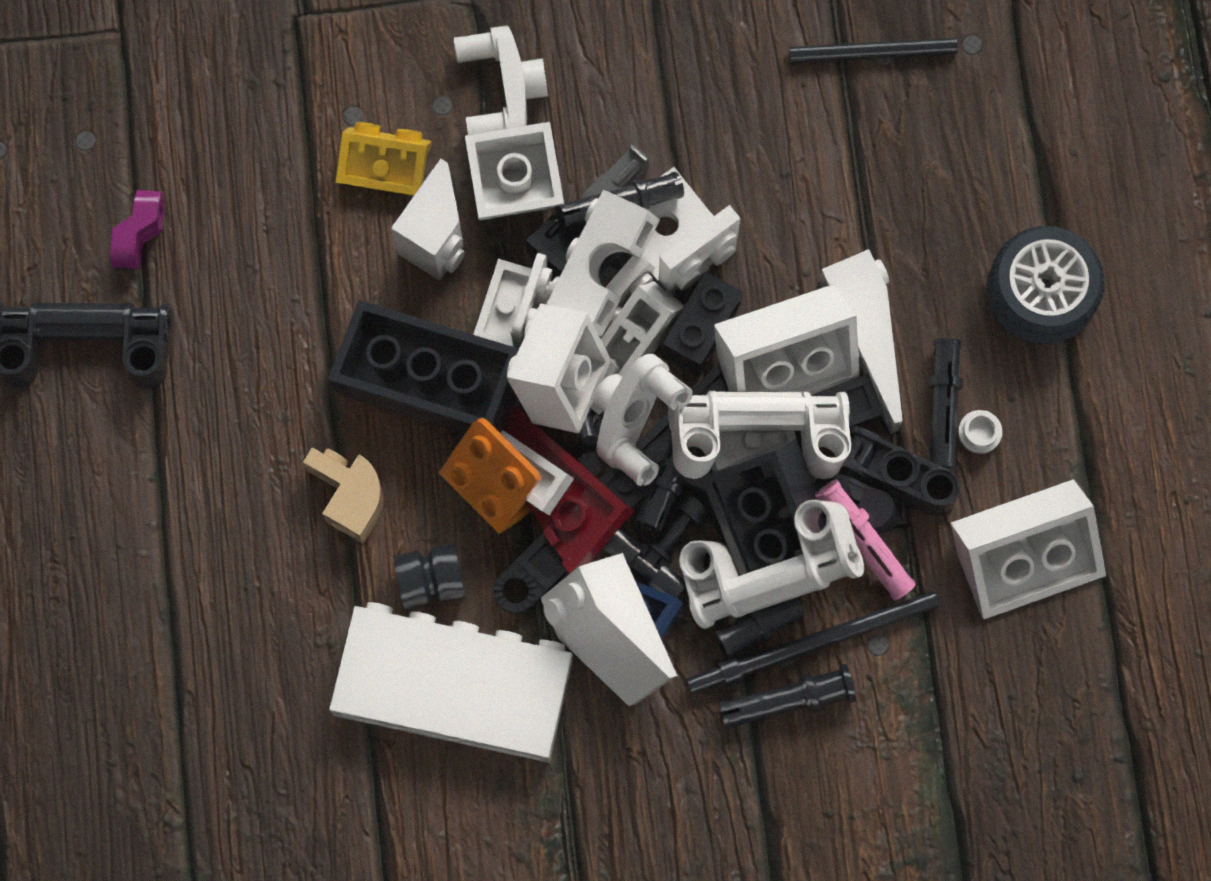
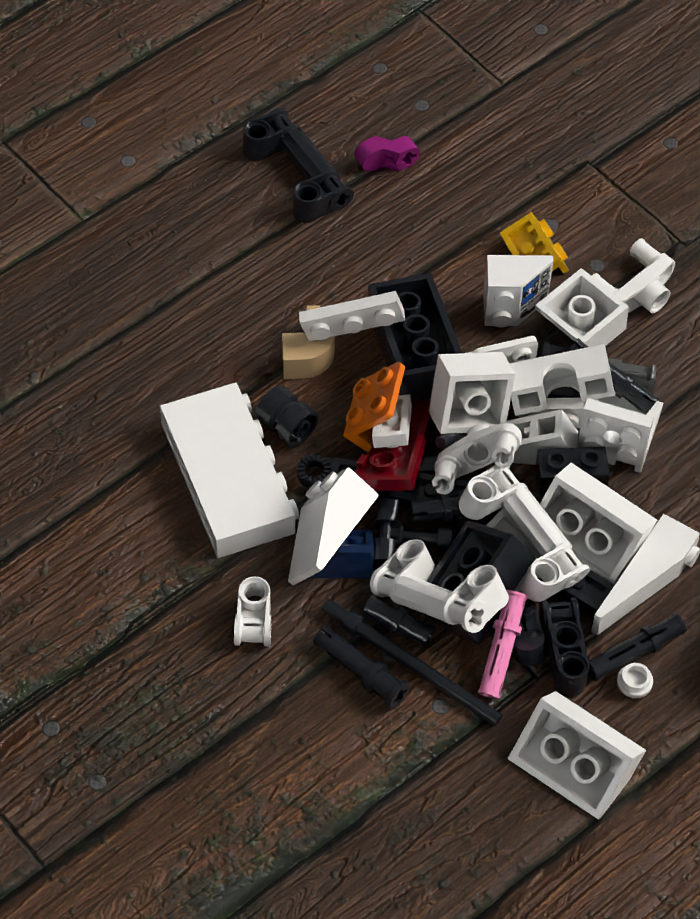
camera: 55 degrees right, 20 degrees down
none -> white piece [234,576,271,647]
none -> white plate [299,291,405,342]

